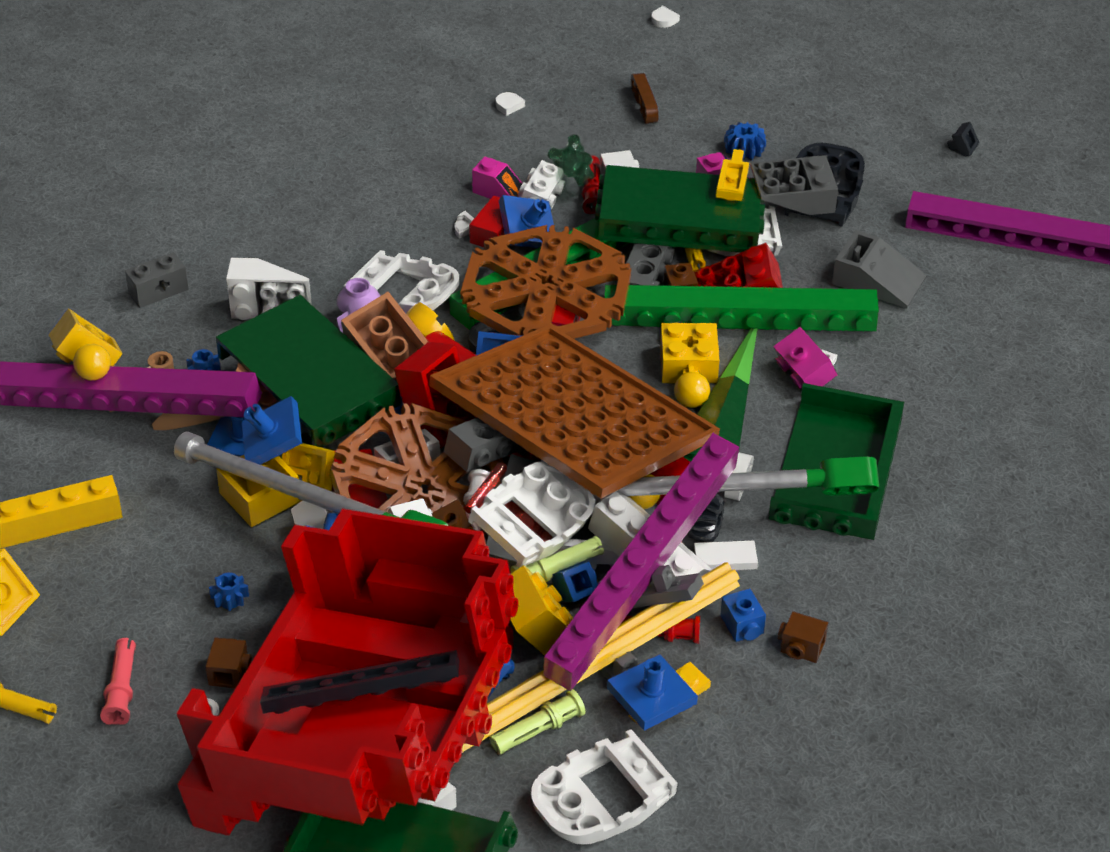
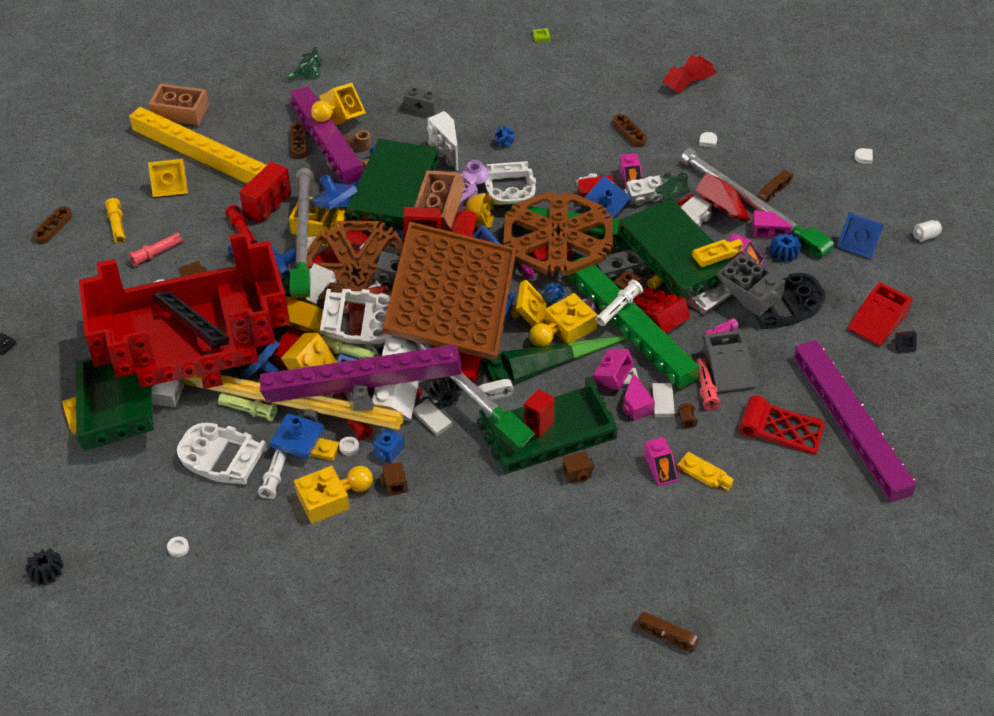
camera: 55 degrees right, 5 degrees up
none -> red pin [225,205,257,244]
none -> red brick [239,161,292,224]
none -> white pin [258,449,288,499]
none -> reddish brown beam [290,122,307,159]
none -> yellow brick [294,466,373,524]
none -> white tile [339,437,359,456]
none -> blue gear [495,126,515,147]
none -> yellow tile [510,280,547,327]
none -> red brick [524,389,555,438]
none -> lime tile [532,28,551,43]
none -> blue gear [542,282,565,305]
none -> reddish brown brick [562,451,594,484]
none -> white pin [596,280,643,326]
none -> reddish brown beam [613,114,647,147]
none -> dark pink slope [623,375,655,421]
none -> slope [644,437,678,486]
none -> white tile [652,383,675,417]
none -> red arch [662,54,717,94]
none -> reddish brown bush [677,403,698,428]
none -> yellow hinge [677,452,734,491]
none -> piece [681,148,834,259]
none -> coral pin [695,358,721,411]
none -> slope [696,172,751,221]
none -> dark pink axle [705,318,738,335]
none -> red piece [739,395,826,455]
none -> dark pink slope [752,210,791,238]
none -> blue tile [837,212,884,259]
none -> red slope [847,282,913,347]
none -> white brick [913,220,942,242]

